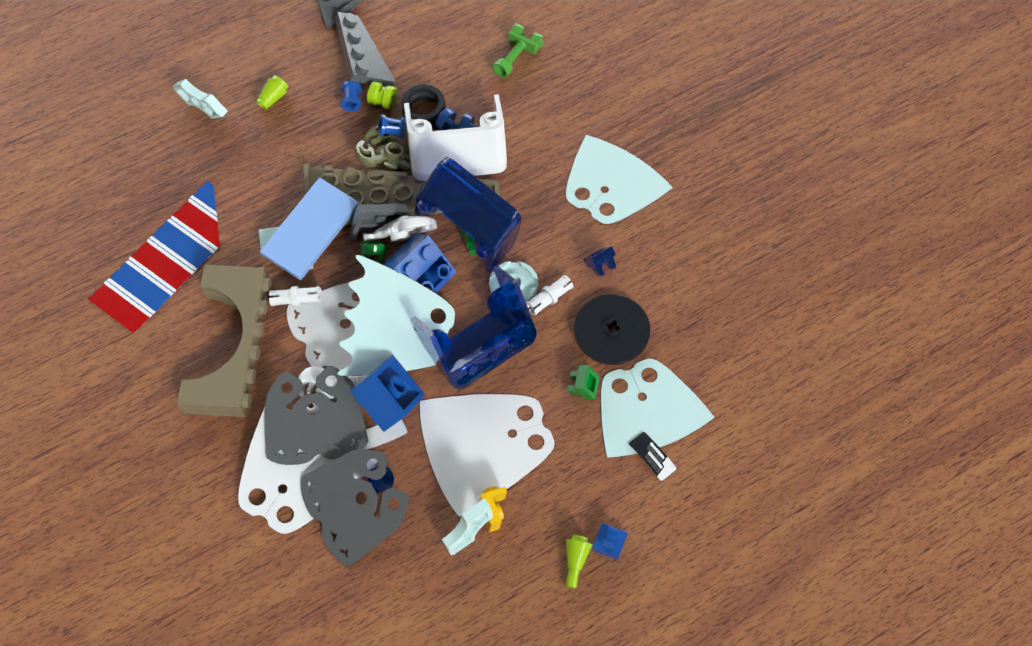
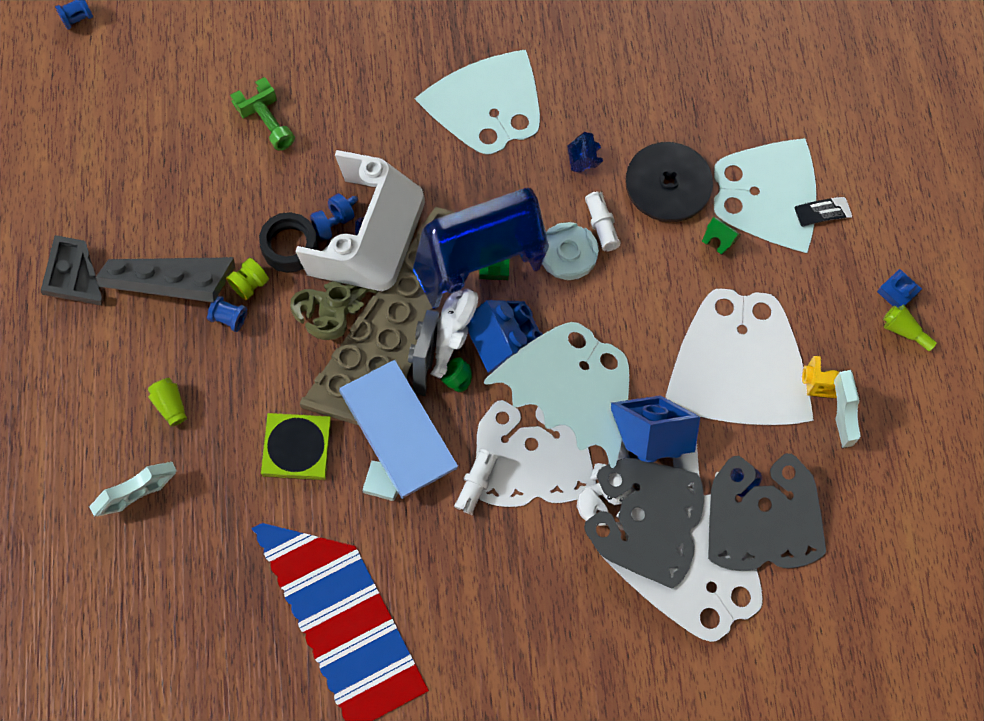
camera: 70 degrees left, 5 degrees up
dark tan arch [177,265,271,417] -> none
blue bush [378,114,406,138] -> none
clear blue windscreen [411,265,537,389] -> none
none -> tile [261,413,331,480]

